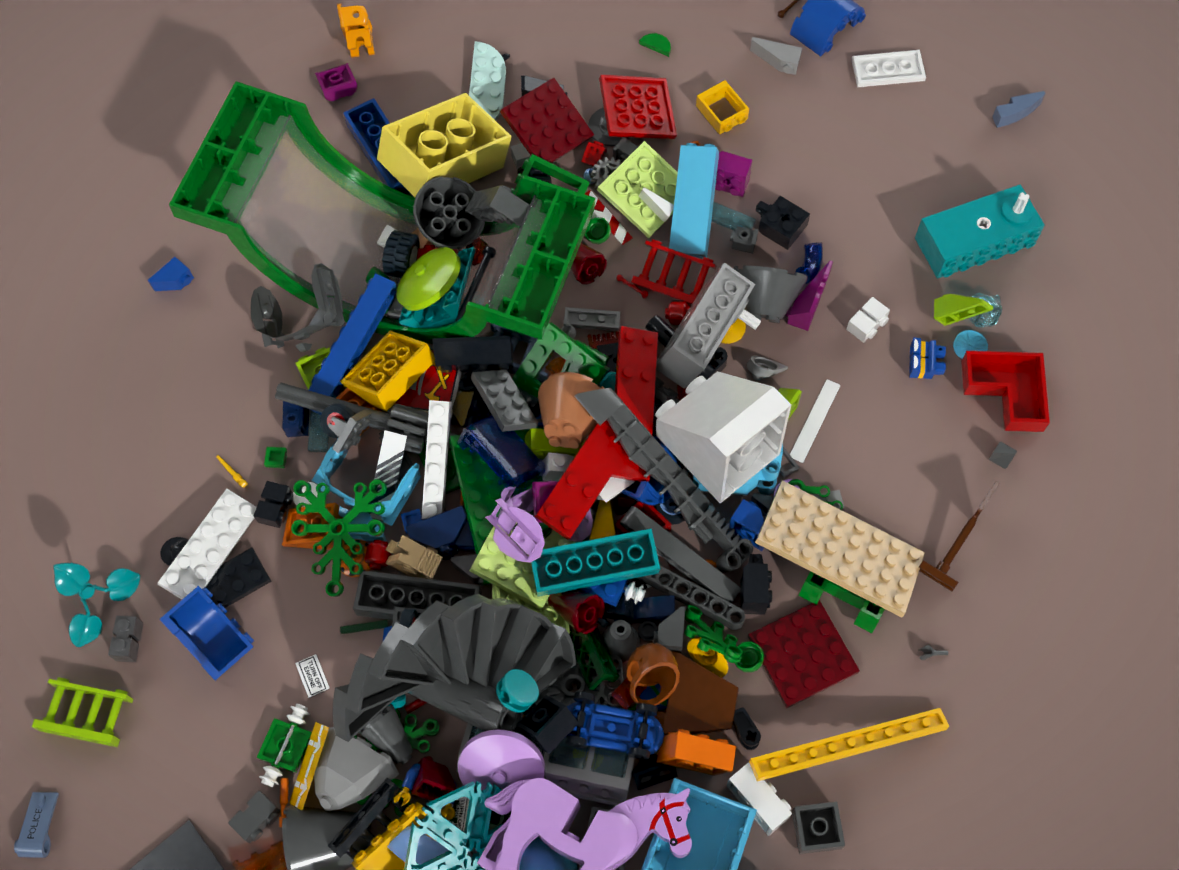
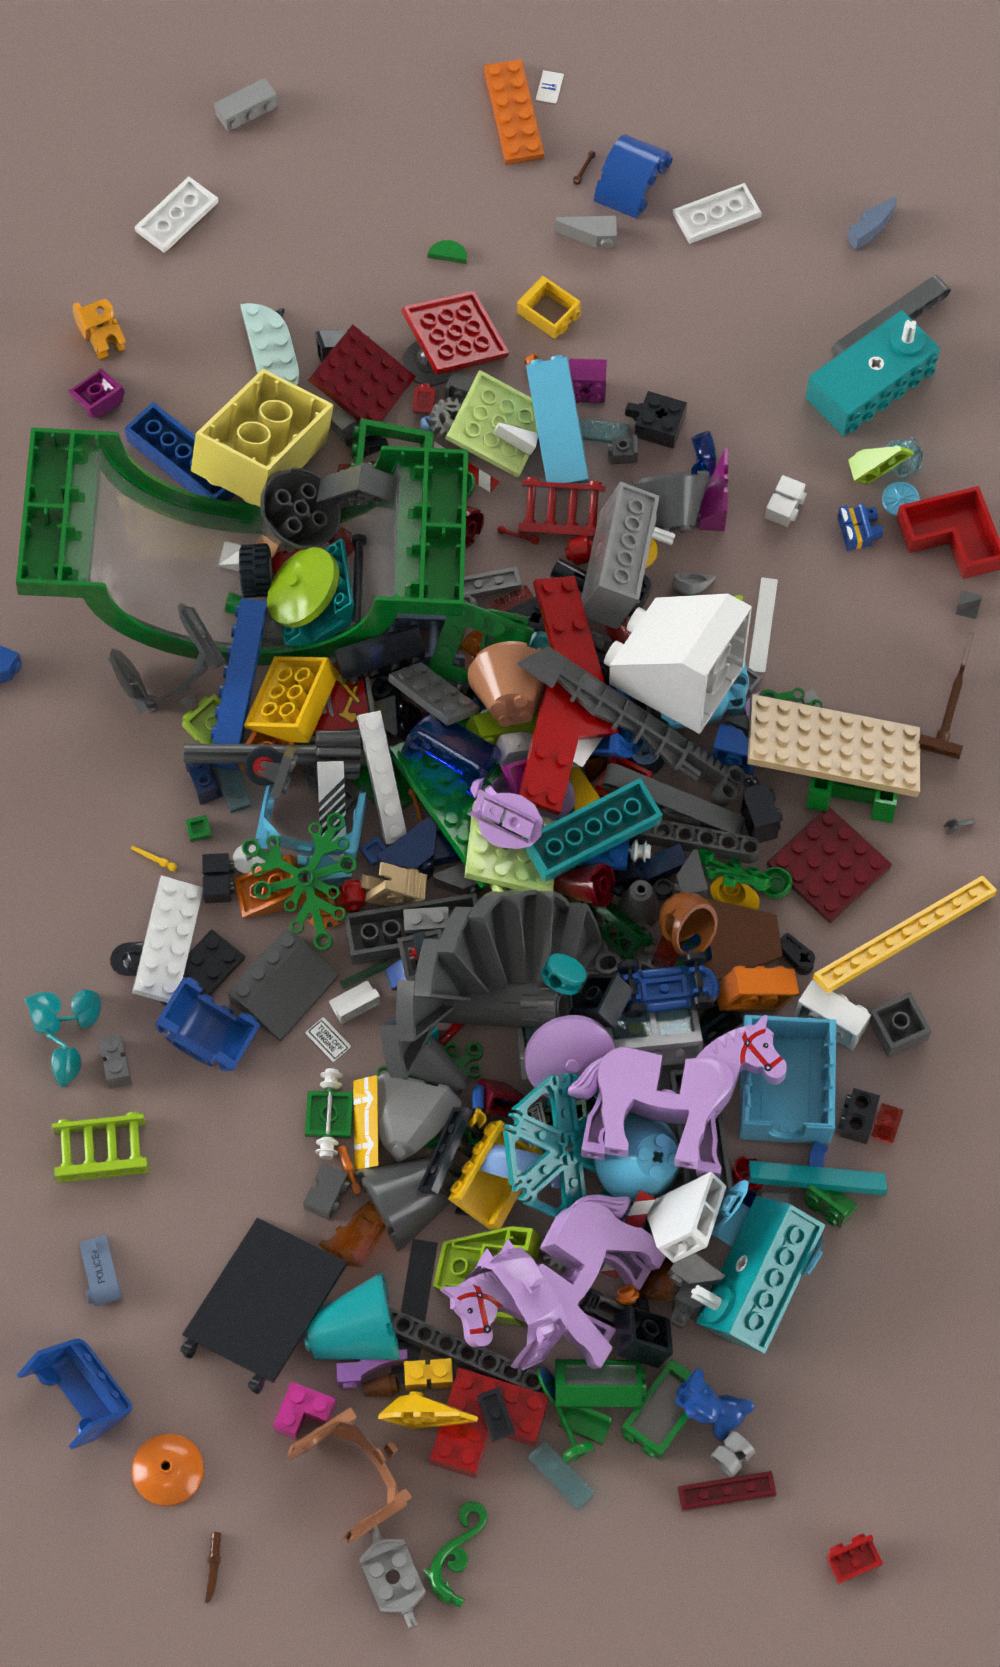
camera: 20 degrees left, 0 degrees up
none -> dark grey slope [228,927,339,1041]
none -> white panel [329,981,381,1025]
none -> light grey plate [403,907,449,934]
none -> dark grey beam [831,275,951,356]

